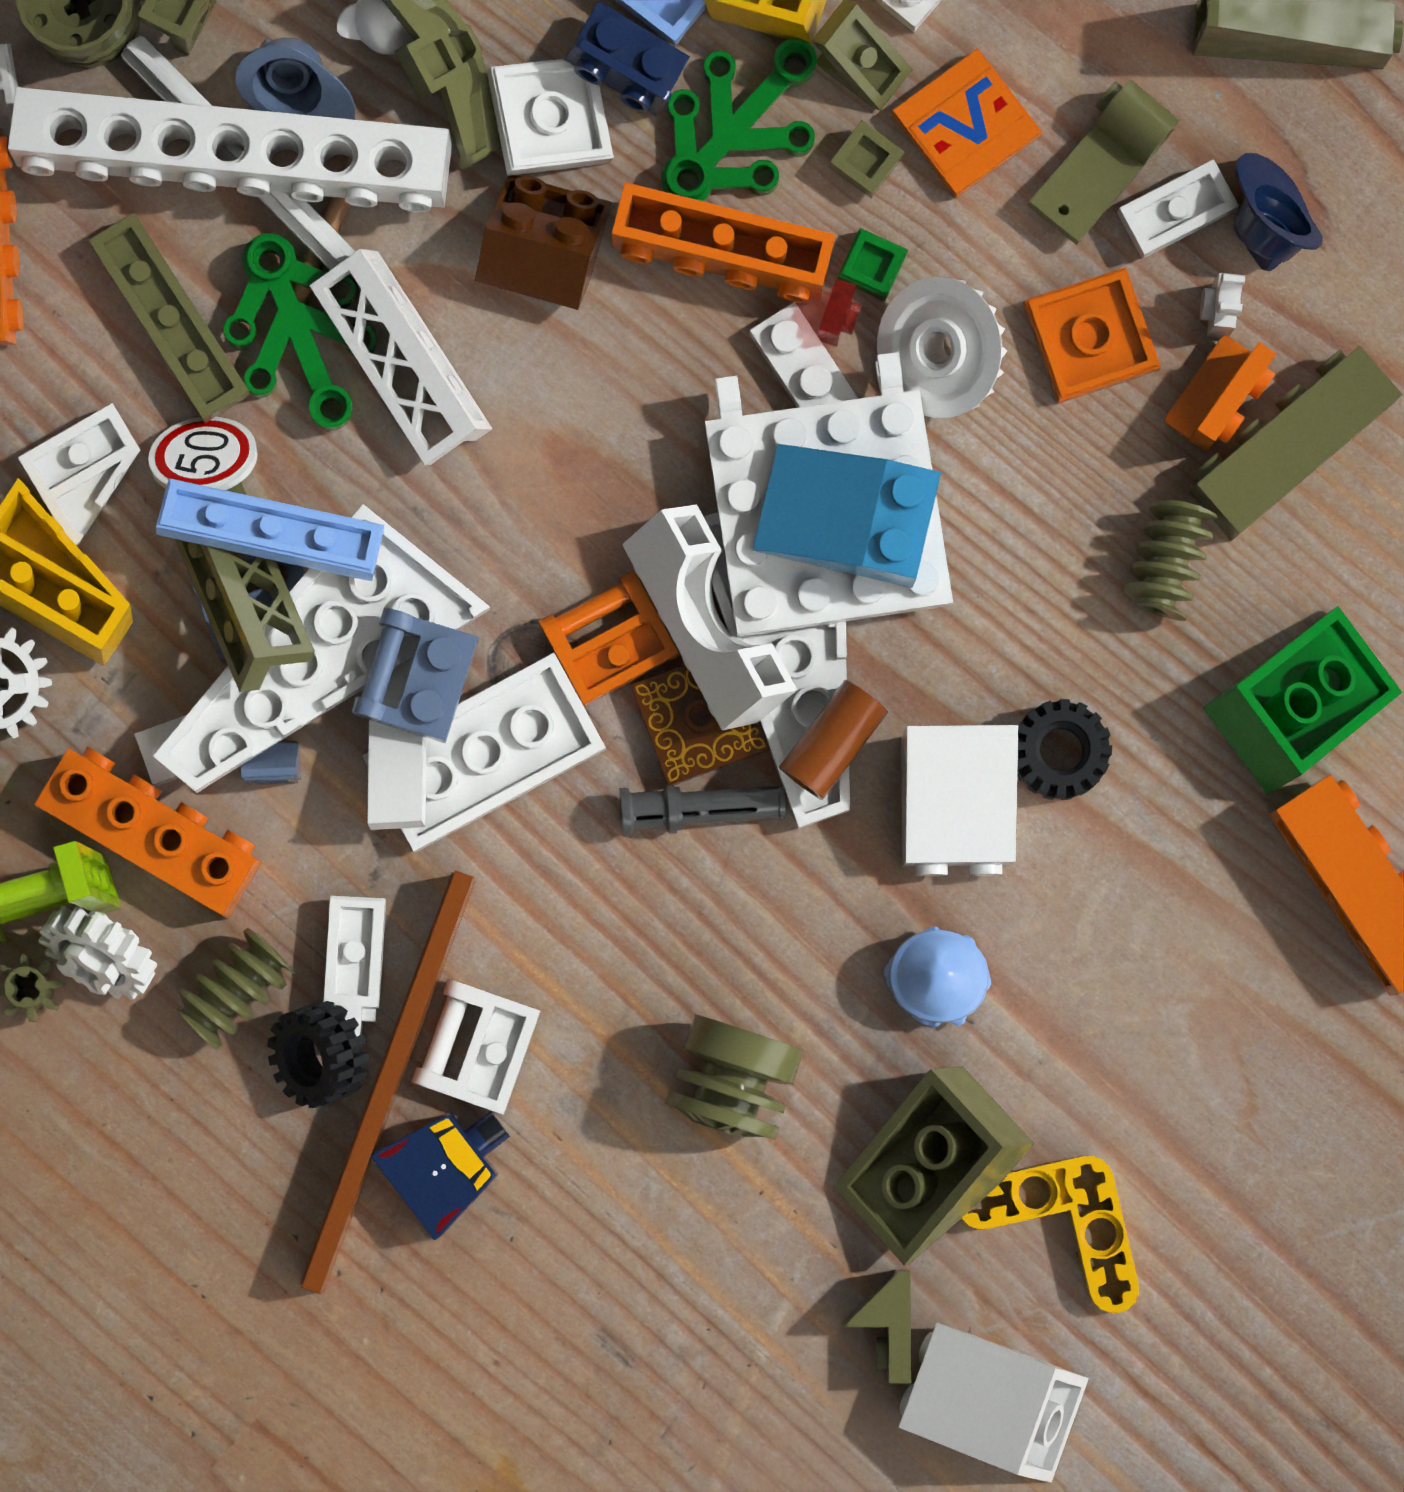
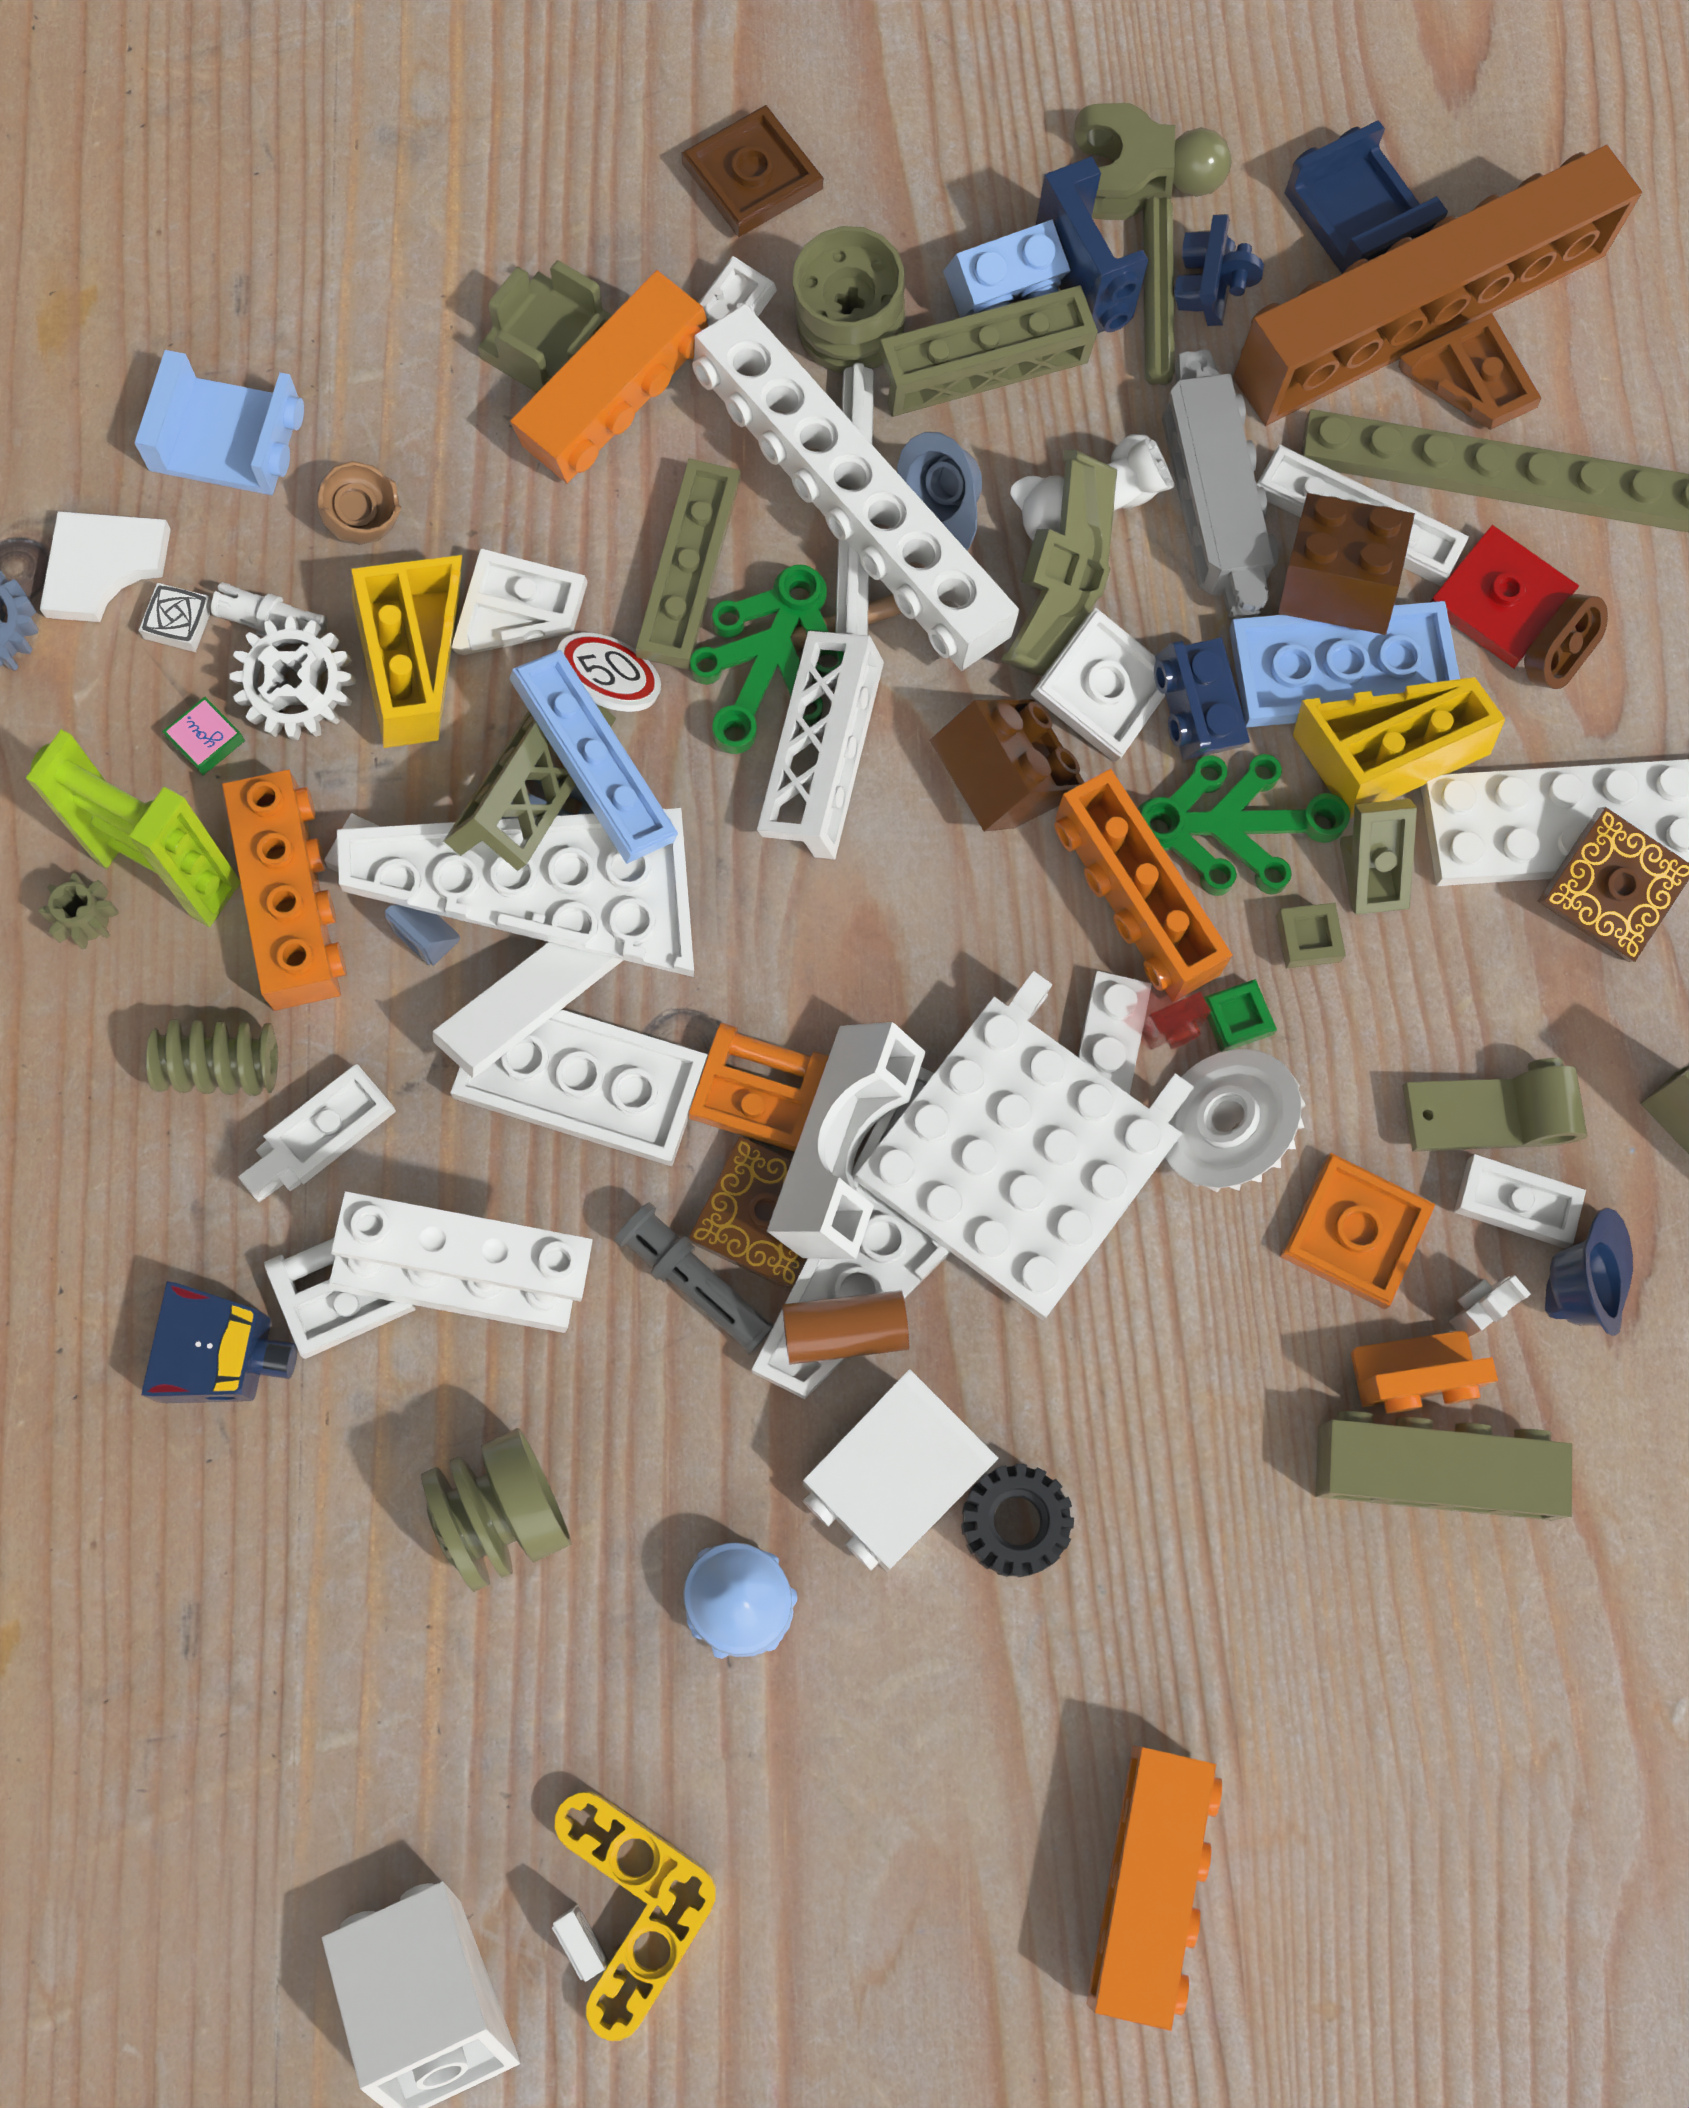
camera: 45 degrees right, 10 degrees down
white gear [38,906,157,1000] -> none
black tyre [267,1001,369,1108] -> none
dark orange tile [300,870,476,1294] -> none
sand blue plate [351,608,478,743] -> none
dark azure slope [752,444,941,588] -> none
olive slope [834,1066,1034,1265] -> none
olive slope [842,1270,911,1384] -> none
orange tile [892,48,1042,199] -> none
olive piece [1123,500,1219,621] -> none
green slope [1202,606,1403,795] -> none
none -> white fence [329,1191,593,1333]
none -> white tile [552,1905,609,1982]

